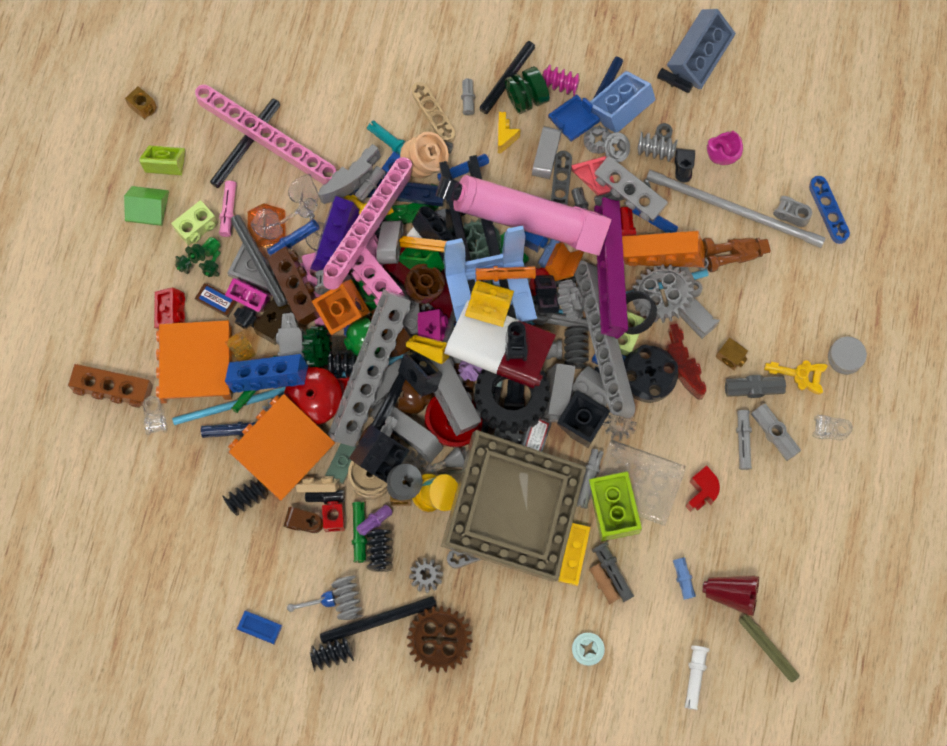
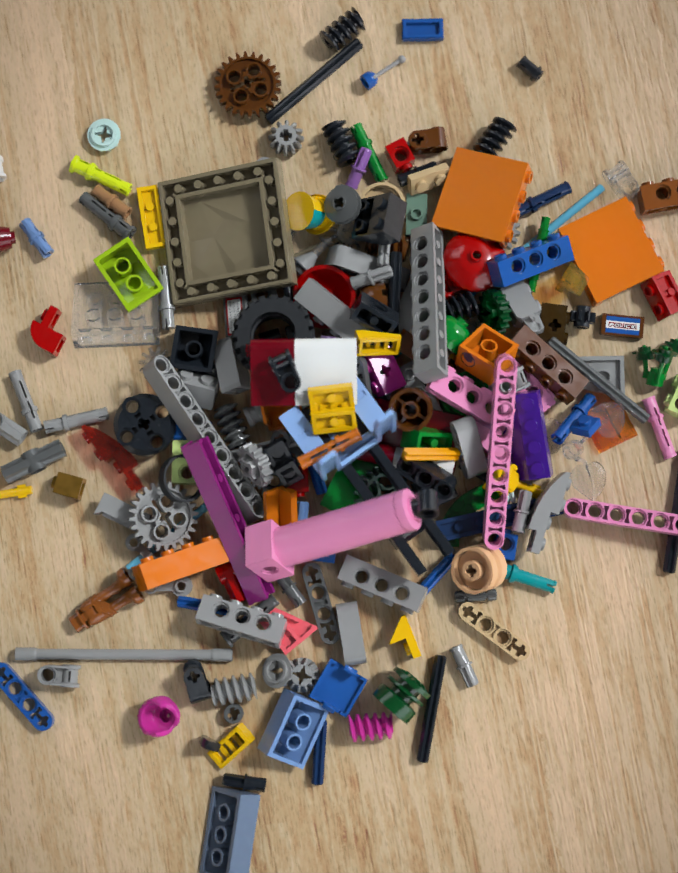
camera: 155 degrees right, 10 degrees up
dark pink brick [225,278,272,312] -> none
light grey piece [331,576,363,620] -> none
none -> light grey pin [43,407,110,434]
none -> neon yellow pin [69,155,133,196]
none -> black tile [200,735,221,752]
none -> yellow slope [207,722,256,769]
none -> light grey brick [337,554,429,615]
none -> light grey axle [350,265,393,290]
none -> black pin [517,56,544,82]
none -> blue plate [570,414,601,438]

